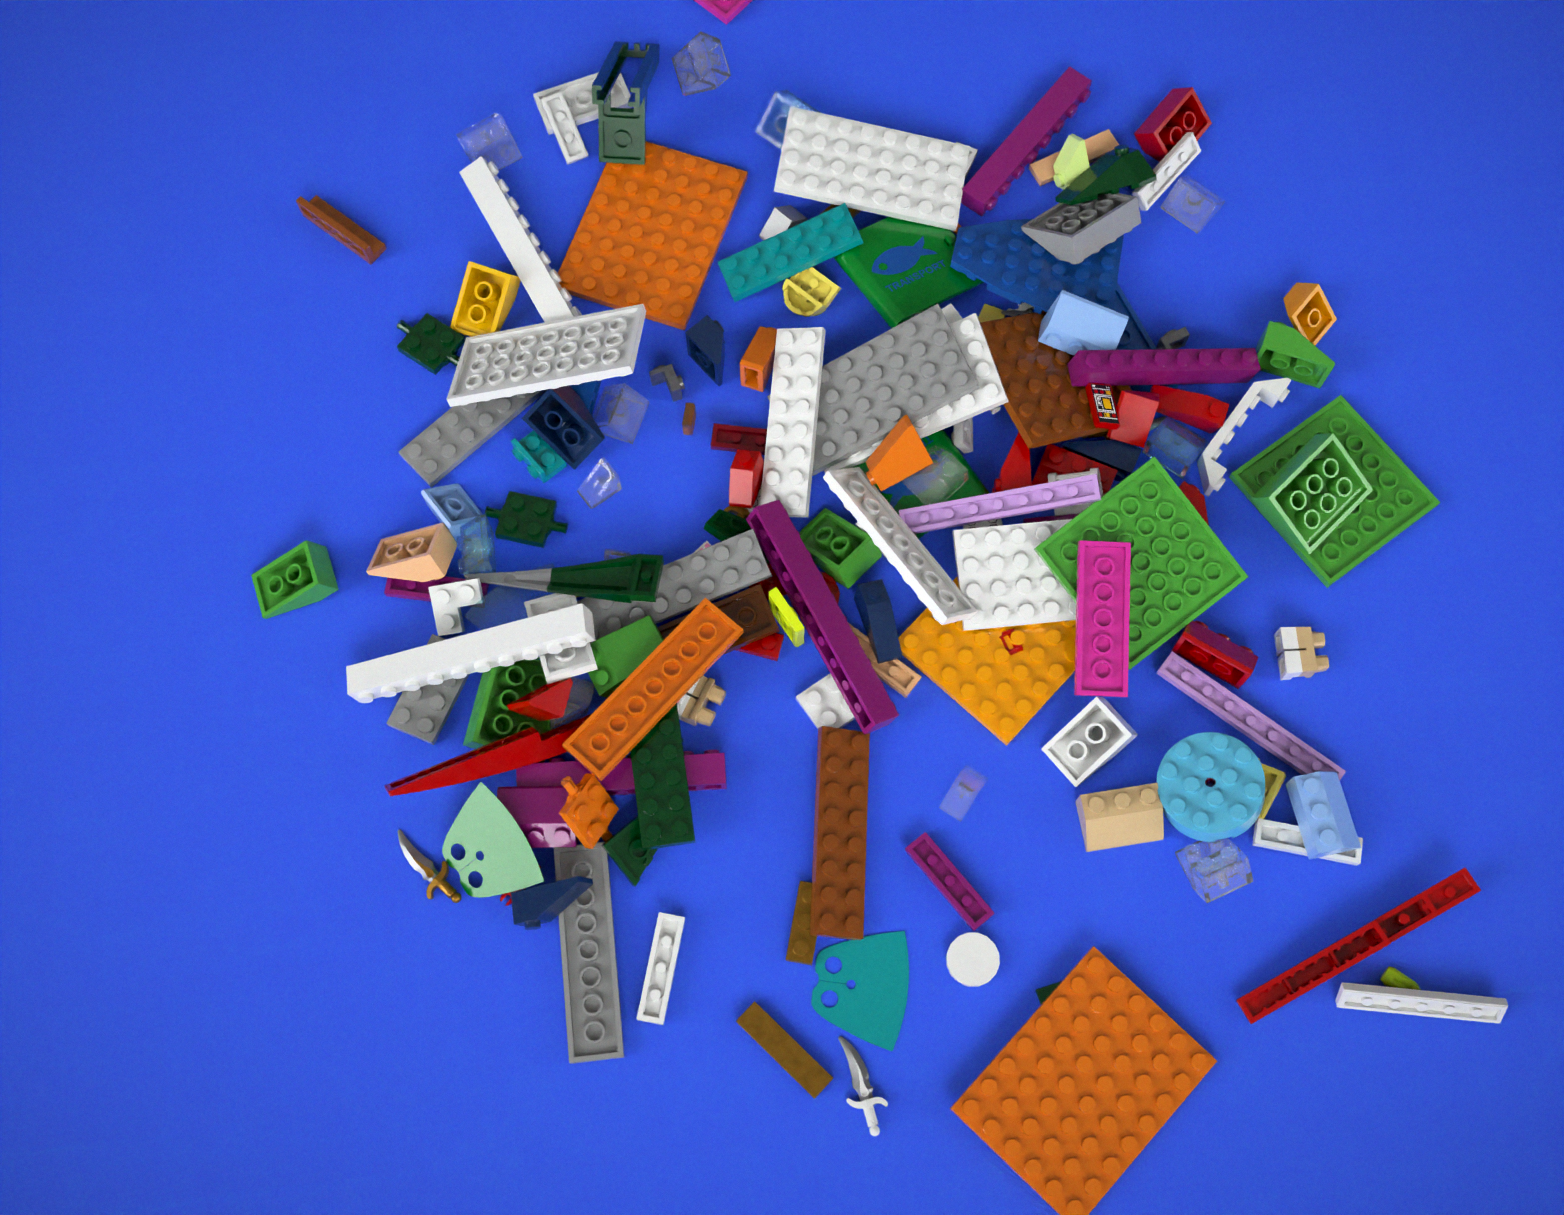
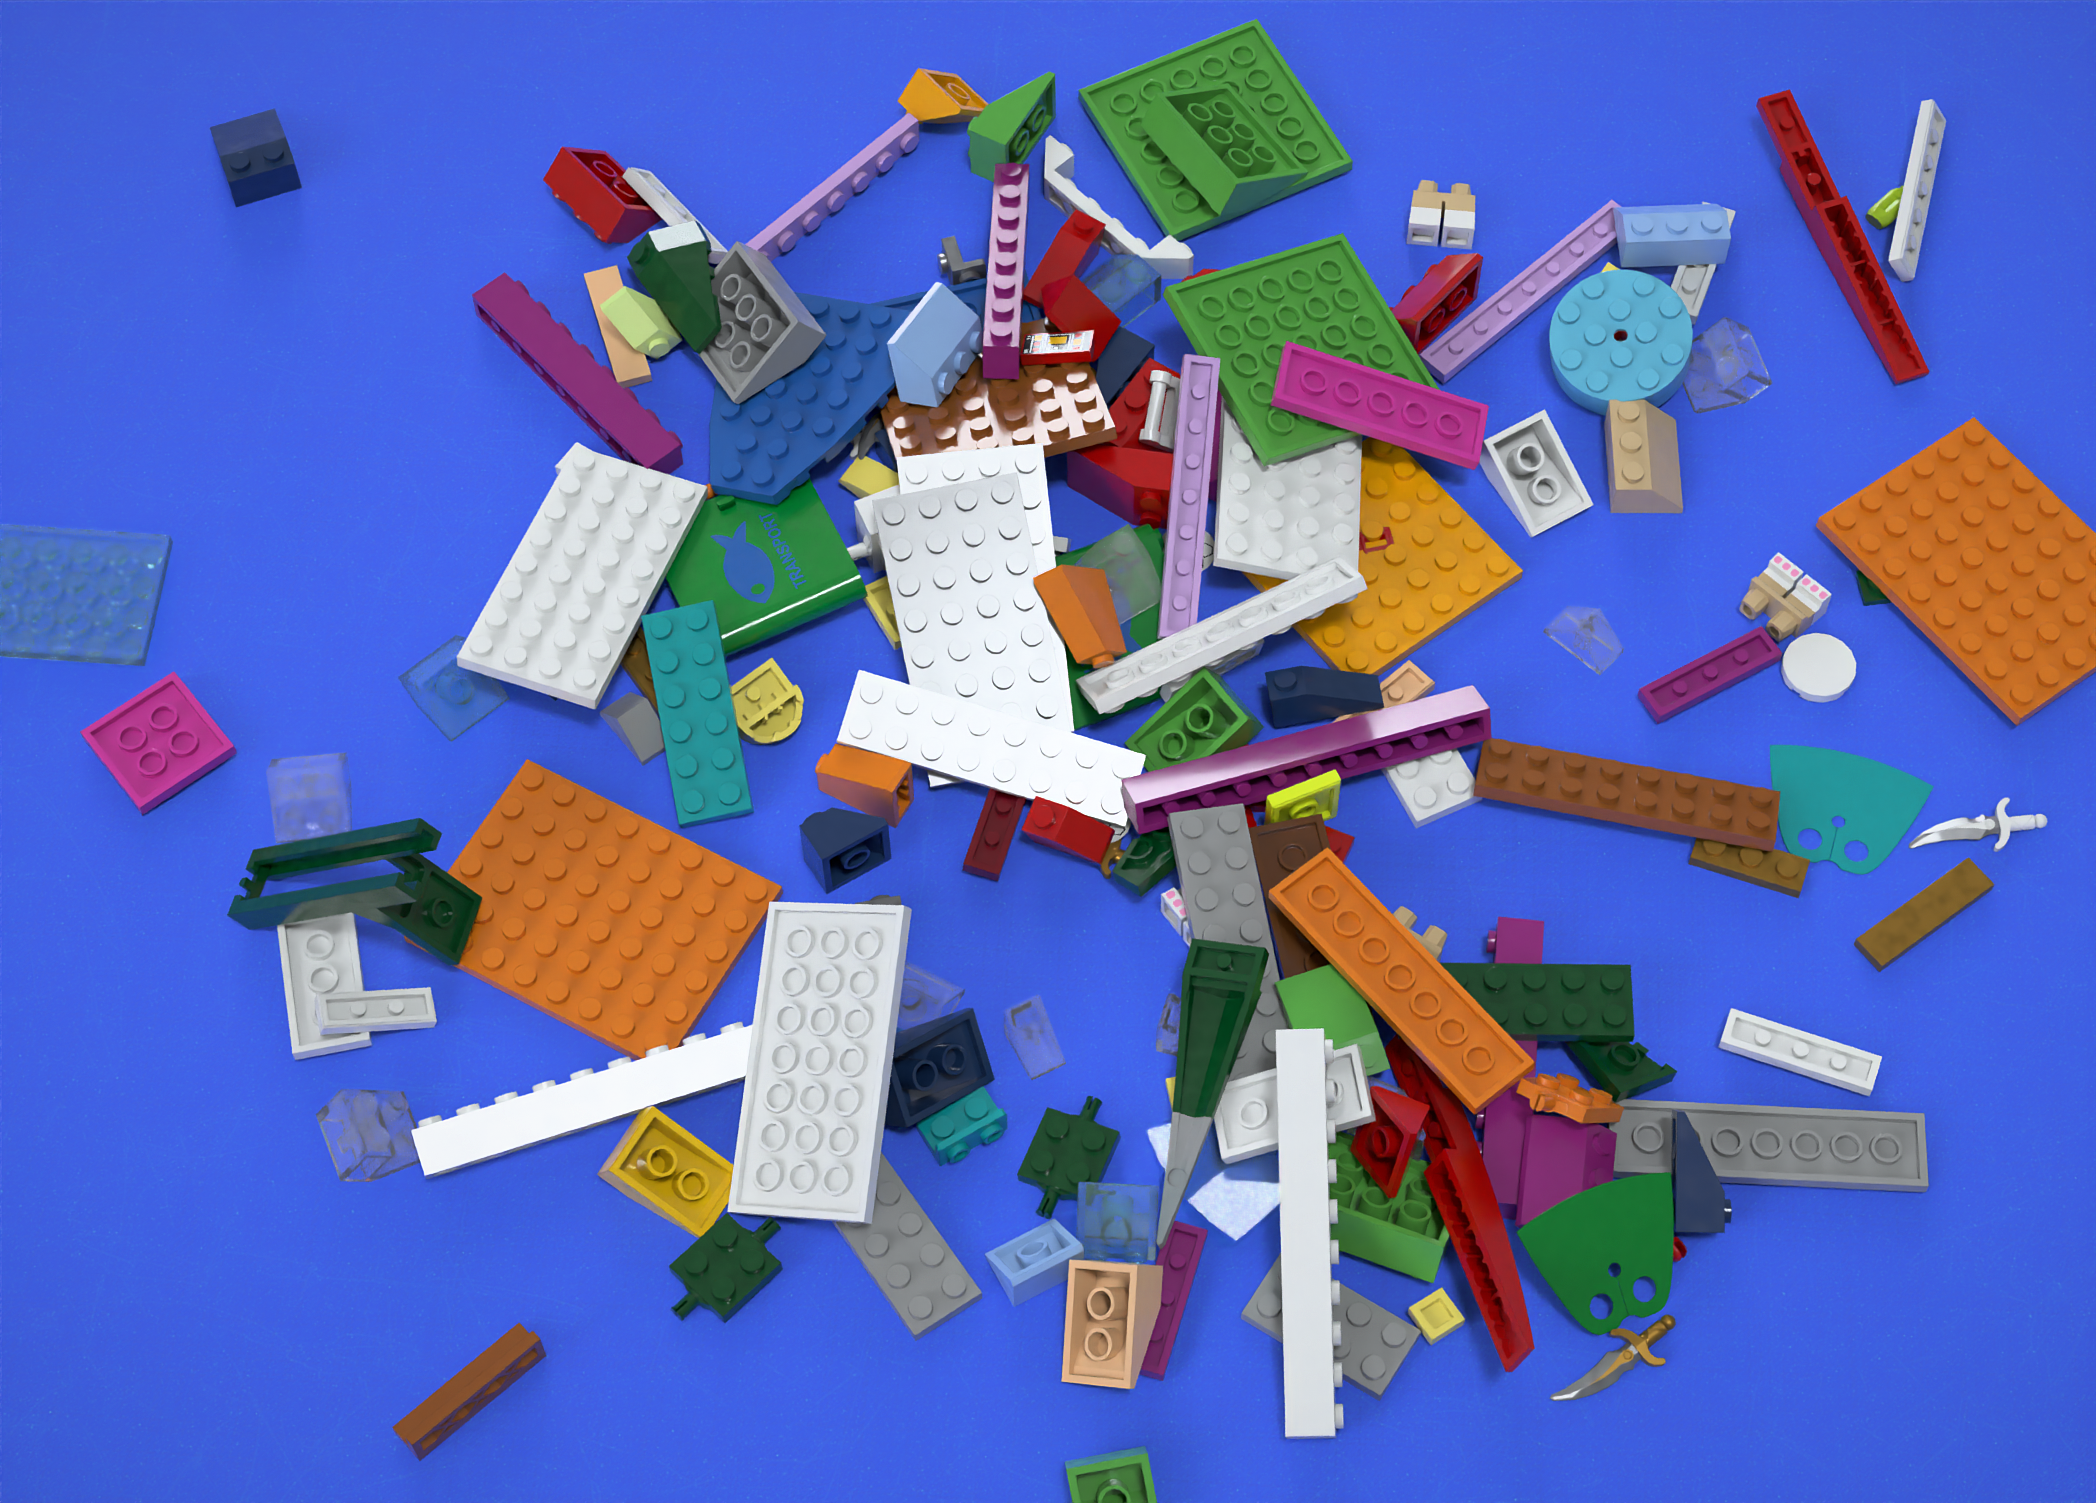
camera: 80 degrees left, 10 degrees down
white plate [428,578,484,636] -> none
clear orange tile [682,403,696,436] -> none
clear slope [1160,175,1225,234] -> none
none -> lavender plate [745,113,920,262]
none -> light yellow plate [1408,1287,1465,1345]
none -> tan hips [1739,552,1832,642]

